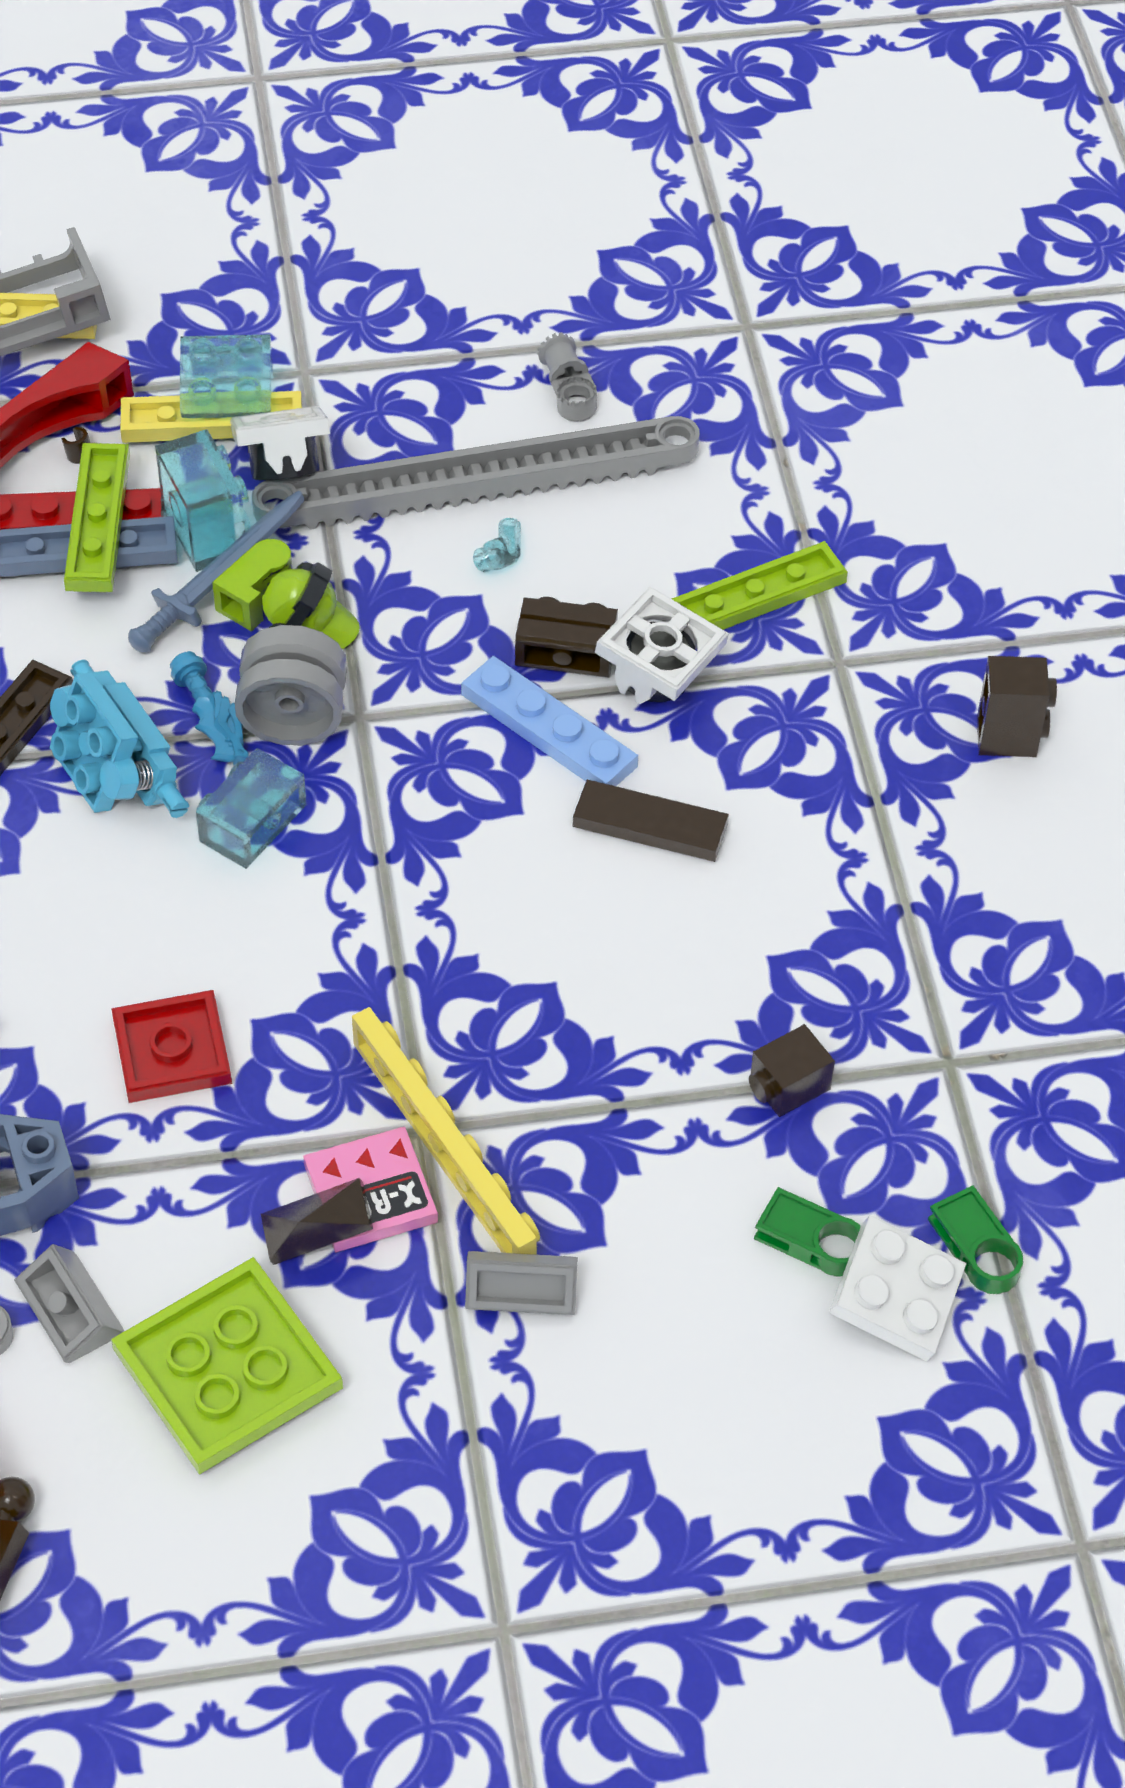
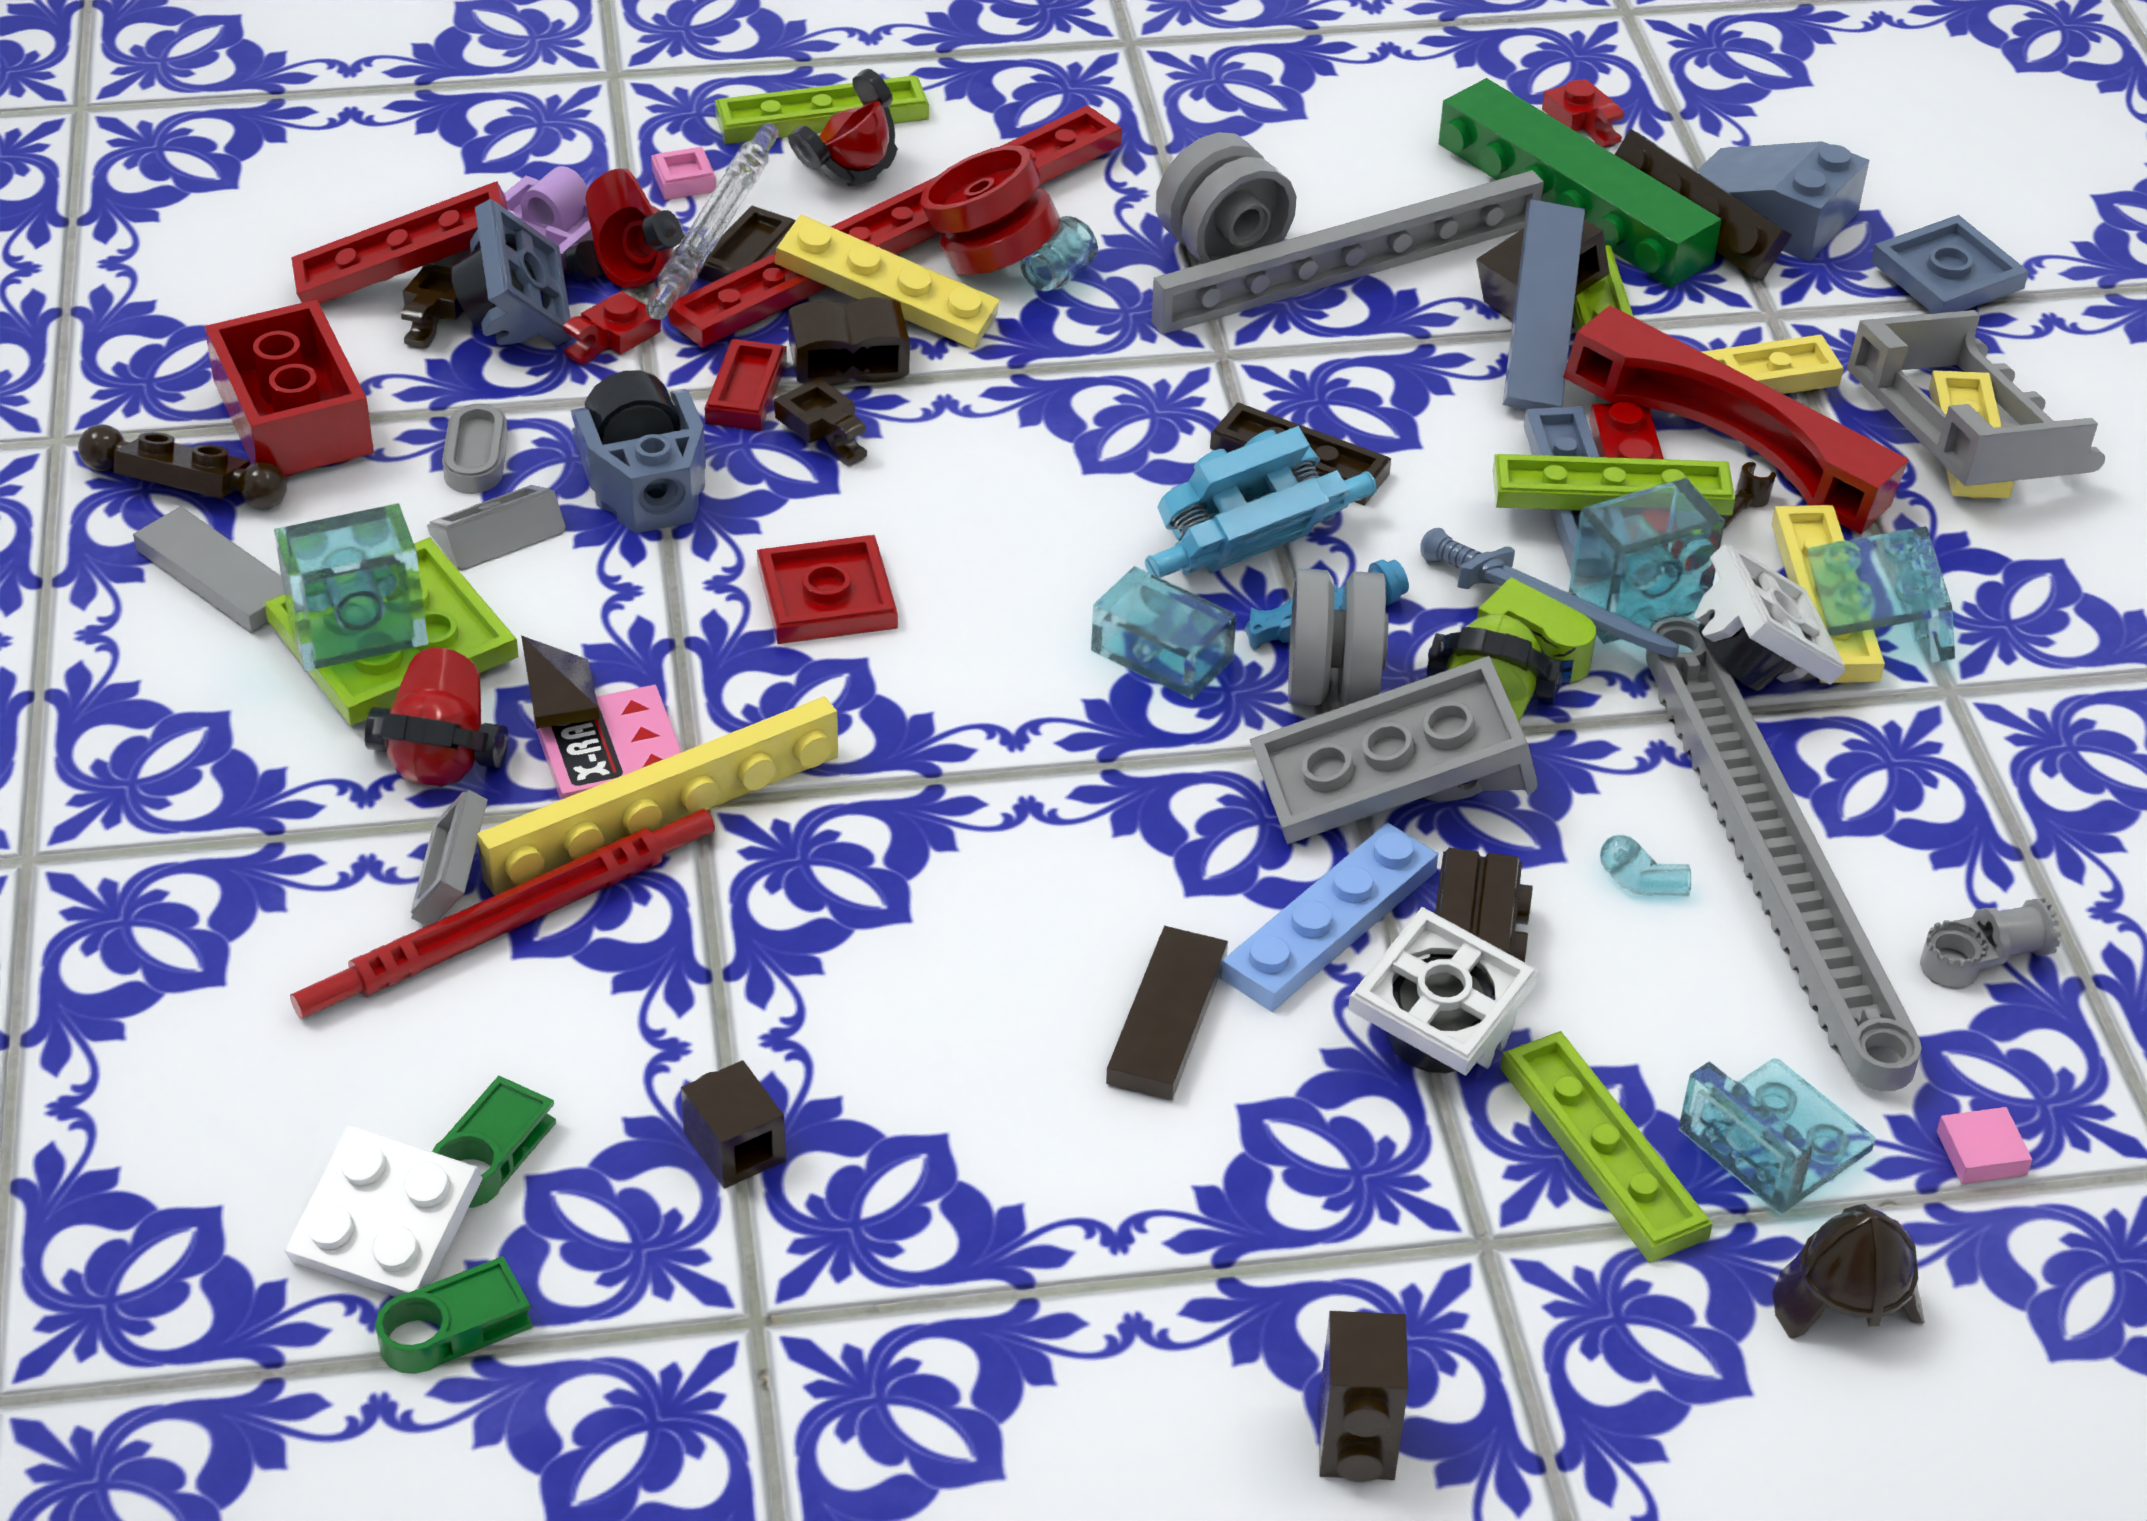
camera: 90 degrees right, 10 degrees down
none -> light grey tile [133,506,297,632]
none -> clear light blue brick [274,503,428,671]
none -> red axle [290,808,715,1019]
none -> red cap [364,647,509,787]
none -> light grey plate [1249,656,1538,844]
none -> clear light blue bracket [1678,1058,1876,1215]
none -> dark brown helmet [1772,1204,1925,1338]
none -> bright pink tile [1936,1107,2032,1184]

